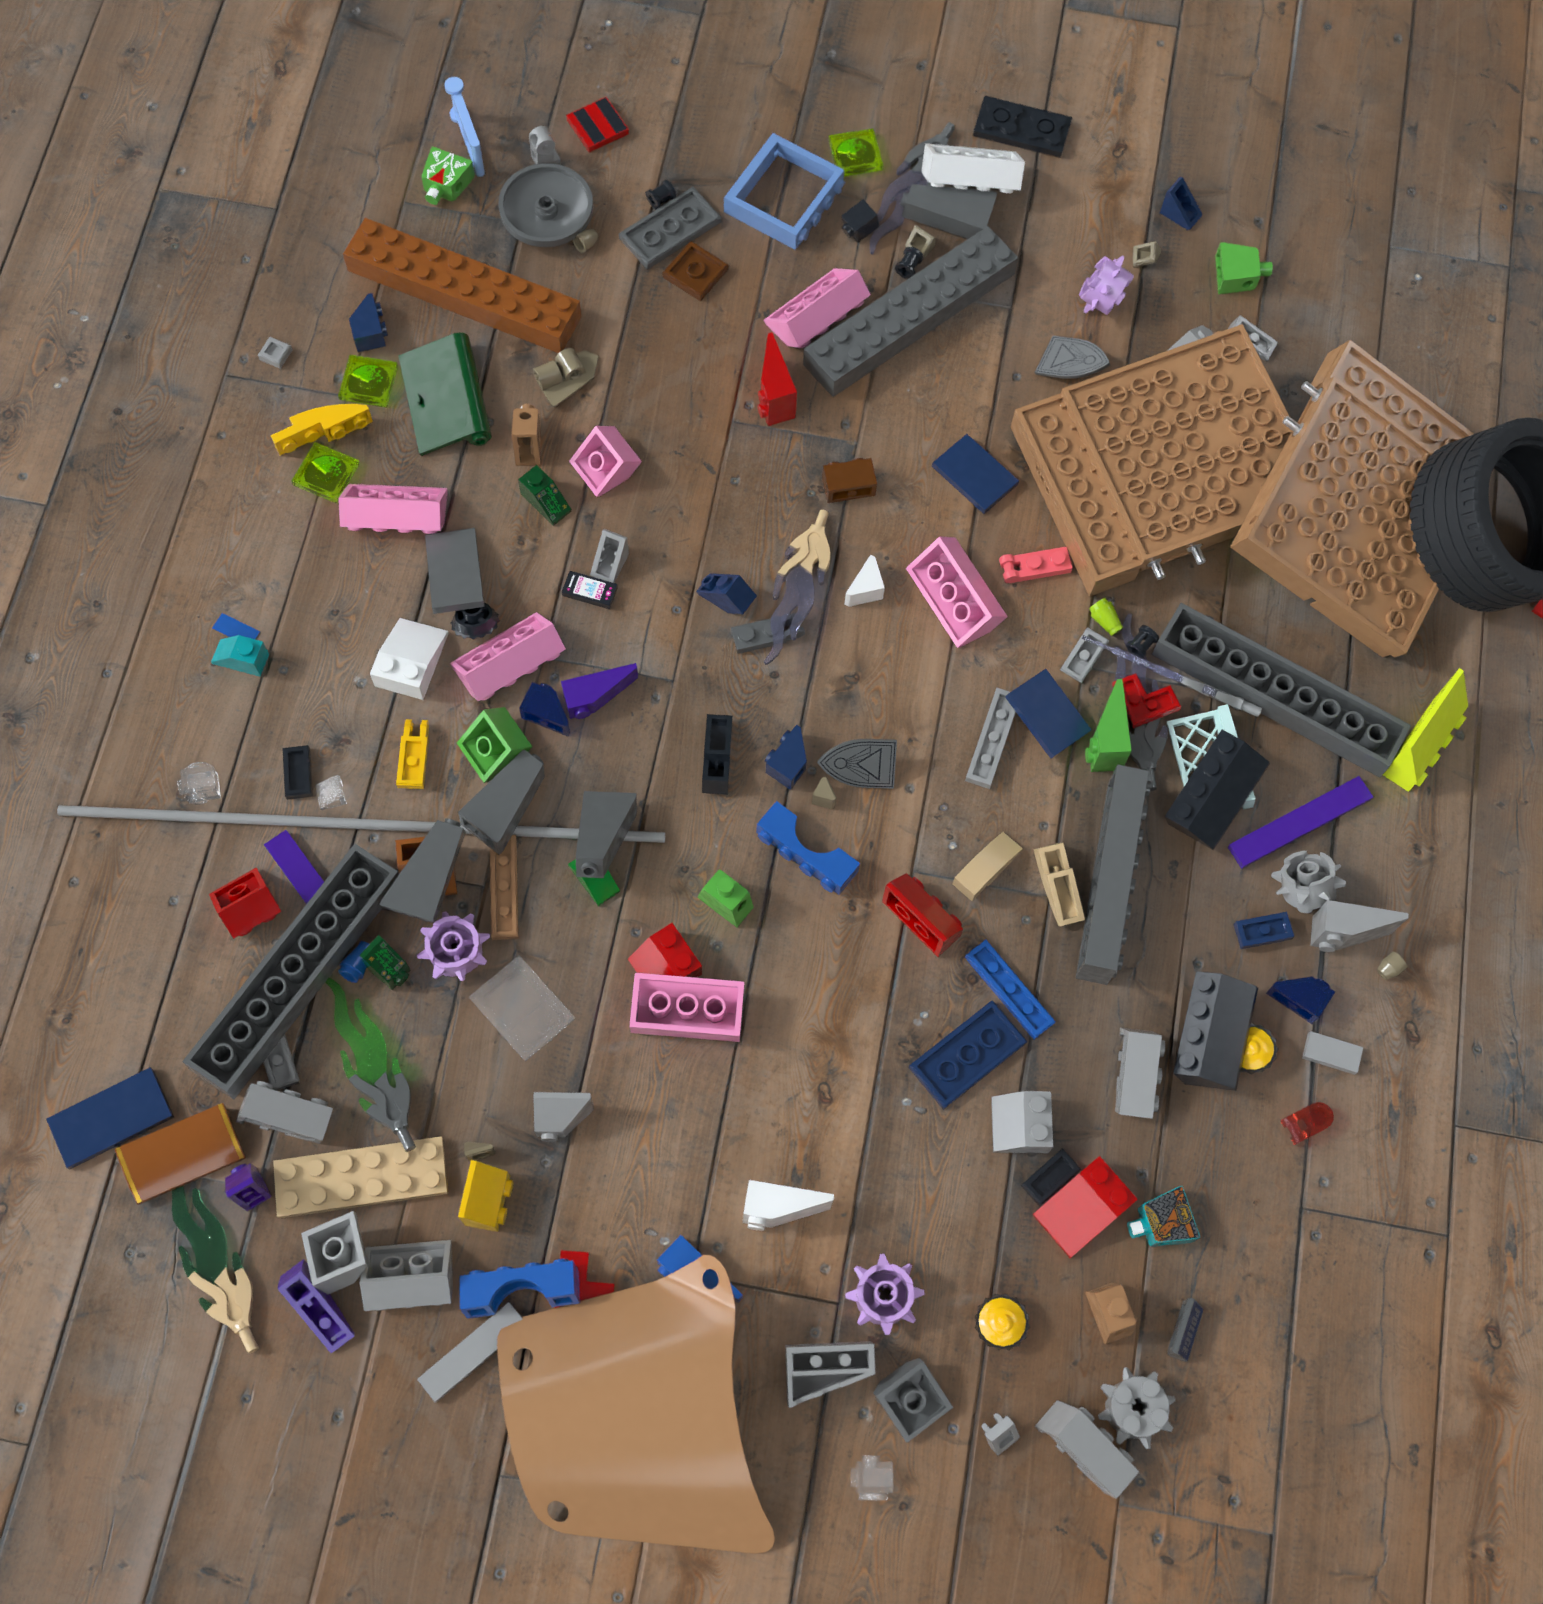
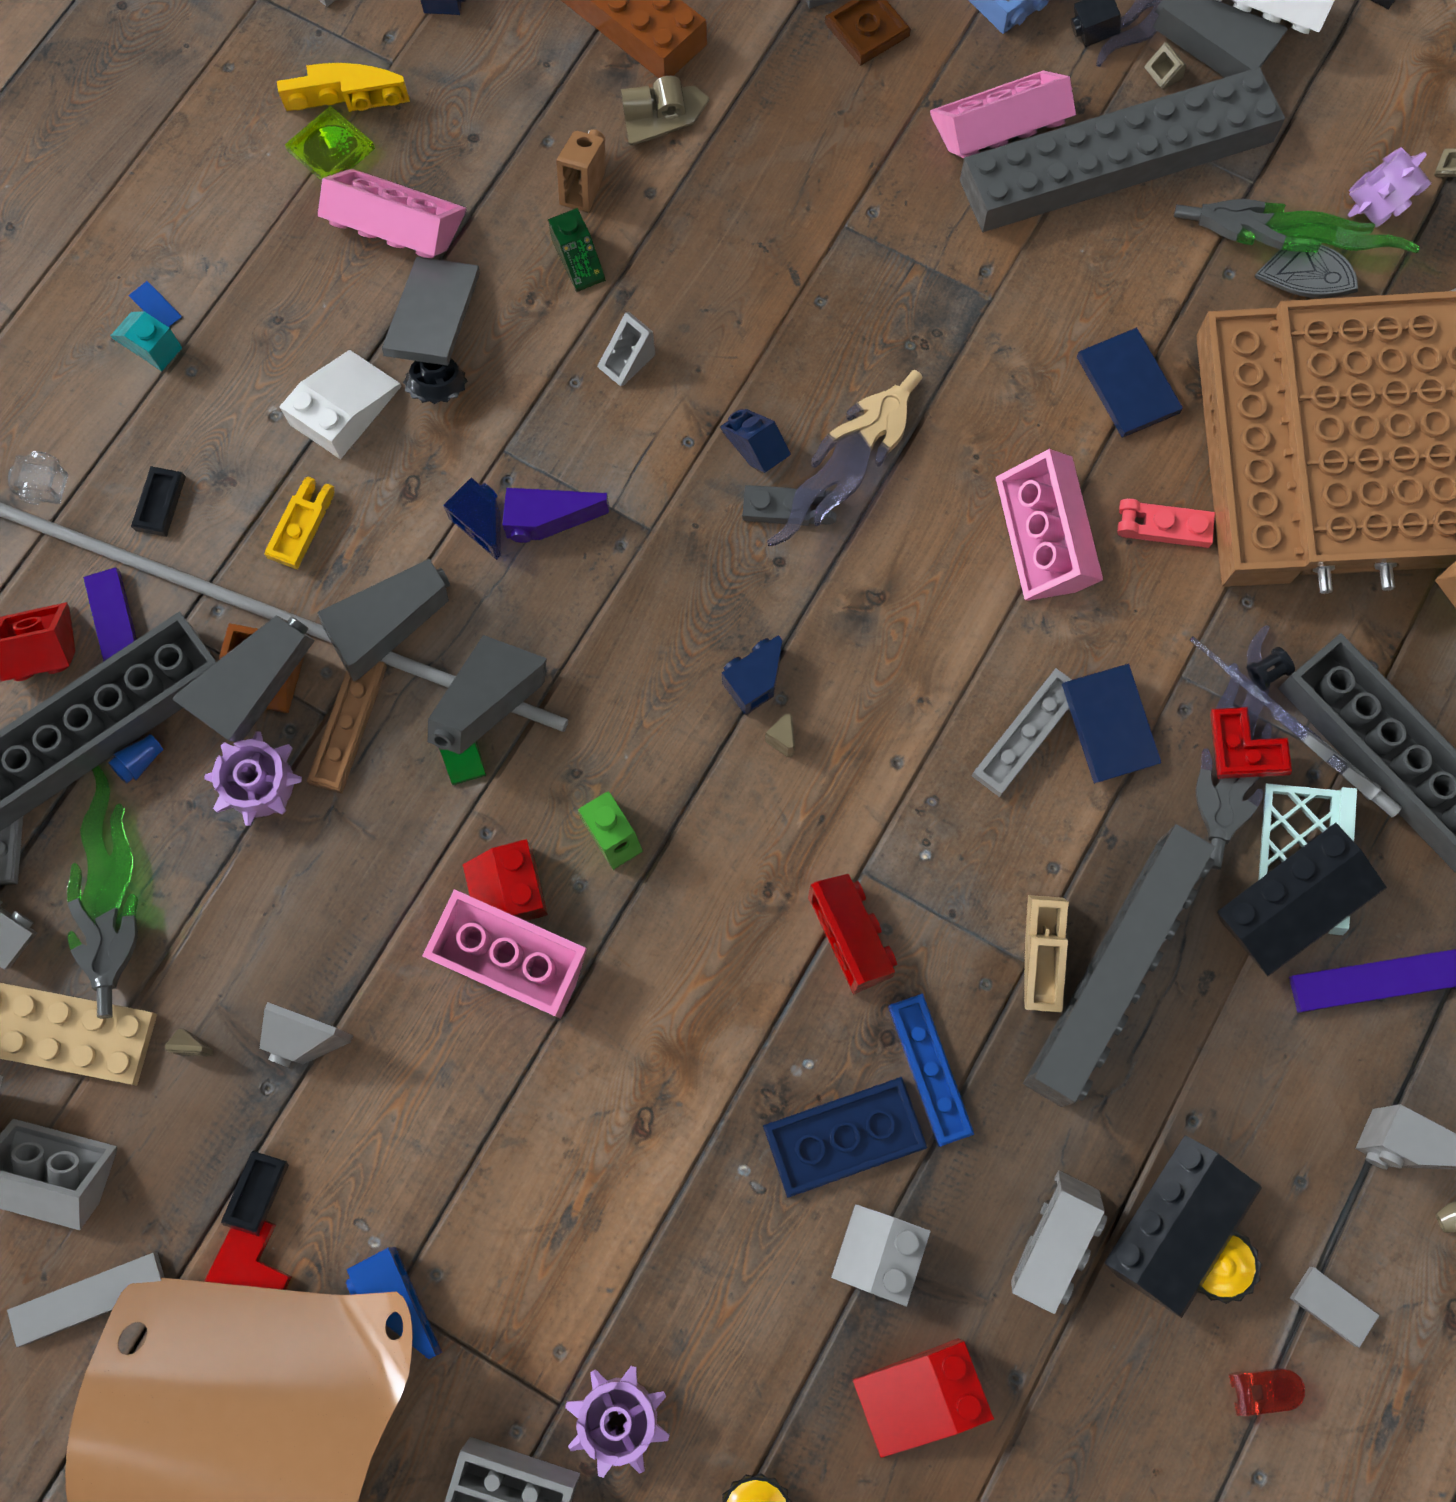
camera: 25 degrees right, 5 degrees up
clear slope [315,775,347,810] -> none
clear neon green tile [338,355,398,408] -> none
dark green slope [359,935,411,990] -> none
door [398,332,492,456] -> none
bright pink slope [450,612,566,701] -> none
bright green slope [457,707,532,783] -> none
yellow slope [458,1160,513,1232] -> none
blue arch [460,1259,580,1319] -> none
clear piece [469,955,575,1062] -> none
tile [562,571,618,609] -> none
bright pink slope [569,426,642,497] -> none
black slope [702,714,733,795] -> none
white slope [743,1180,834,1231] -> none
blue arch [756,801,860,895] -> none
red slope [757,332,797,426] -> none
dark grey shield [817,739,897,789] -> none
reddish brown brick [822,458,877,503] -> none
white slope [844,555,885,607] -> none
black bush [895,247,924,279] -> none
tan slope [952,832,1023,901] -> none
black tile [1021,1148,1081,1207] -> none
light grey slope [1060,627,1109,683] -> none
bright green slope [1085,679,1131,772] -> none
lime cone [1089,598,1124,636] -> none
torso [1127,1186,1201,1247] -> none
dark blue plate [1233,912,1294,949] -> none
clear blue slope [1266,976,1335,1024] -> none
light grey brick [1271,851,1346,913] -> none
none -> black tile [221,1151,289,1236]
none -> piece [1173,199,1420,253]

